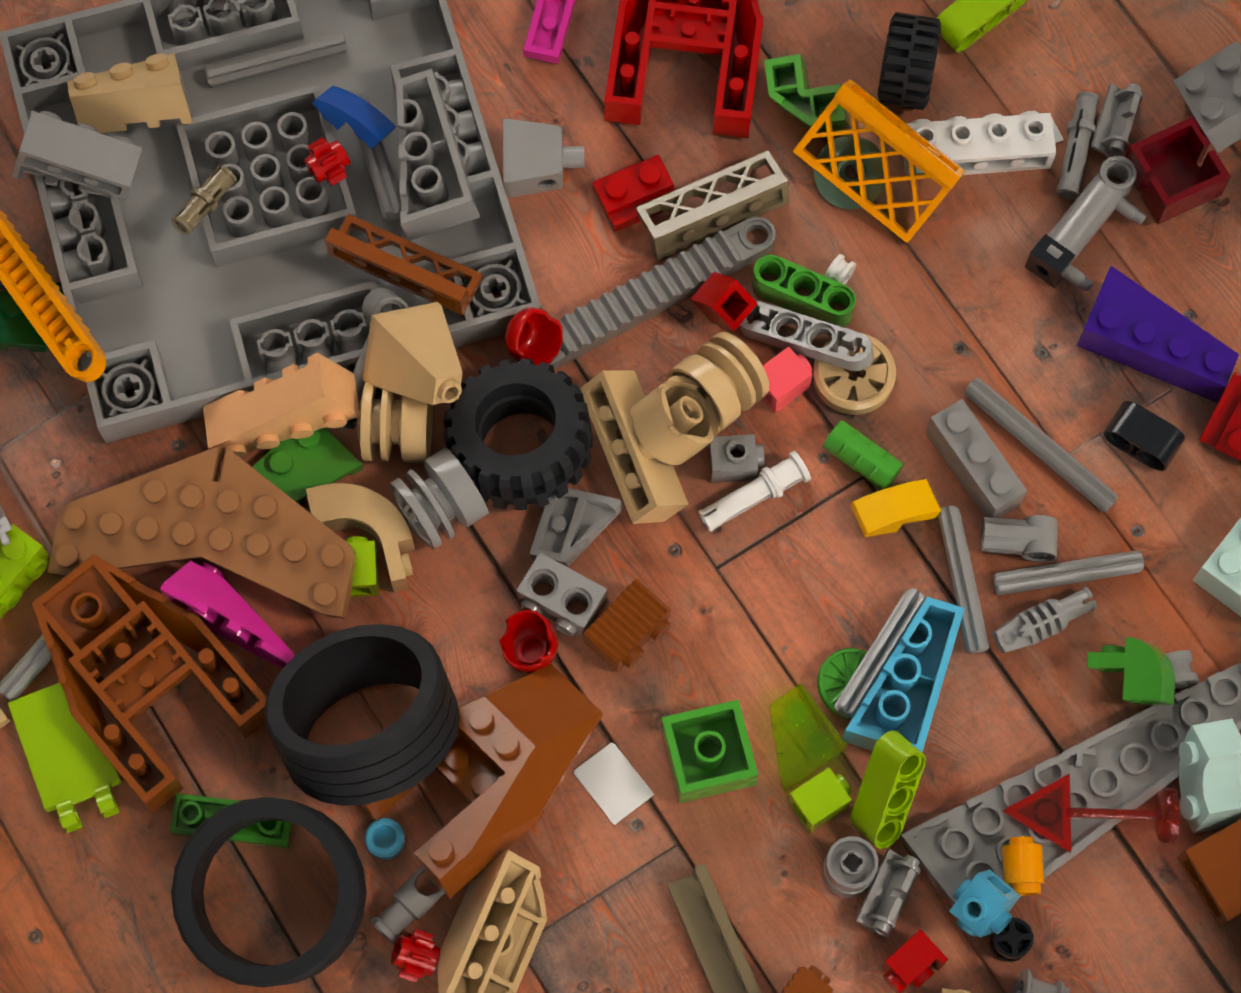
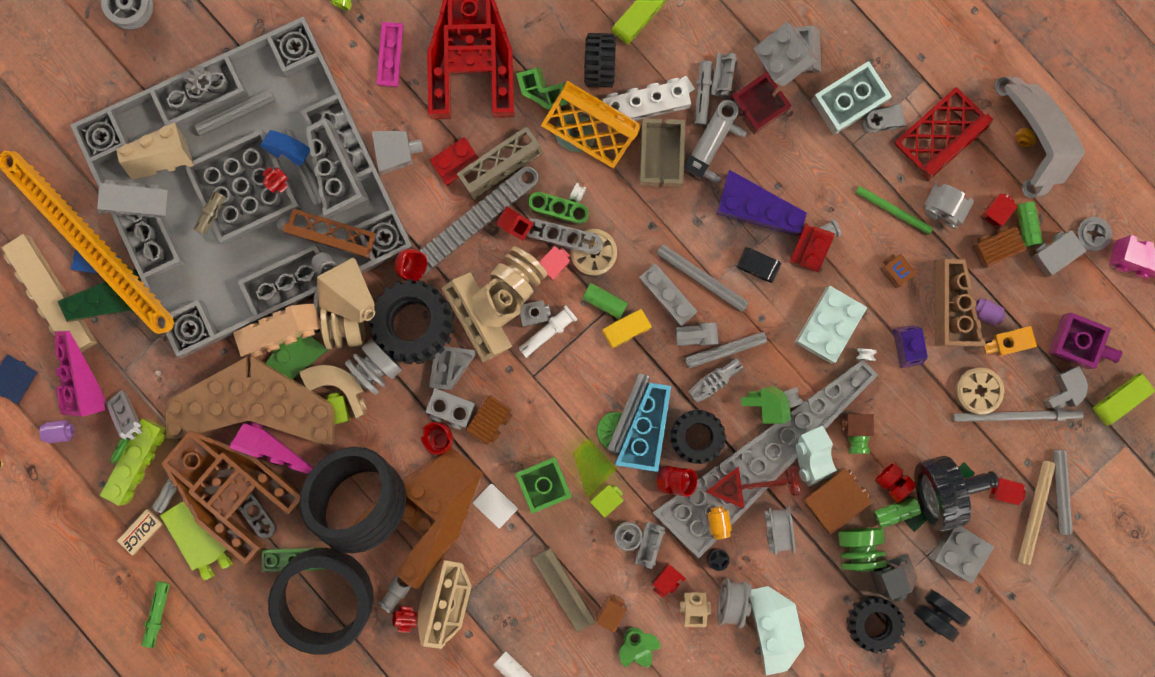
camera: 10 degrees left, 15 degrees up
medium azure tile [365,818,405,860] -> none
lime beam [850,730,926,849] -> none
light grey axle [938,506,989,654] -> none
medium azure brick [949,870,1021,938] -> none
none -> dark grey beam [238,492,277,539]
none -> dark tan piece [639,118,685,188]
none -> red wheel [656,466,697,497]
none -> black tyre [670,410,726,464]
none -> light grey wheel [764,506,795,555]

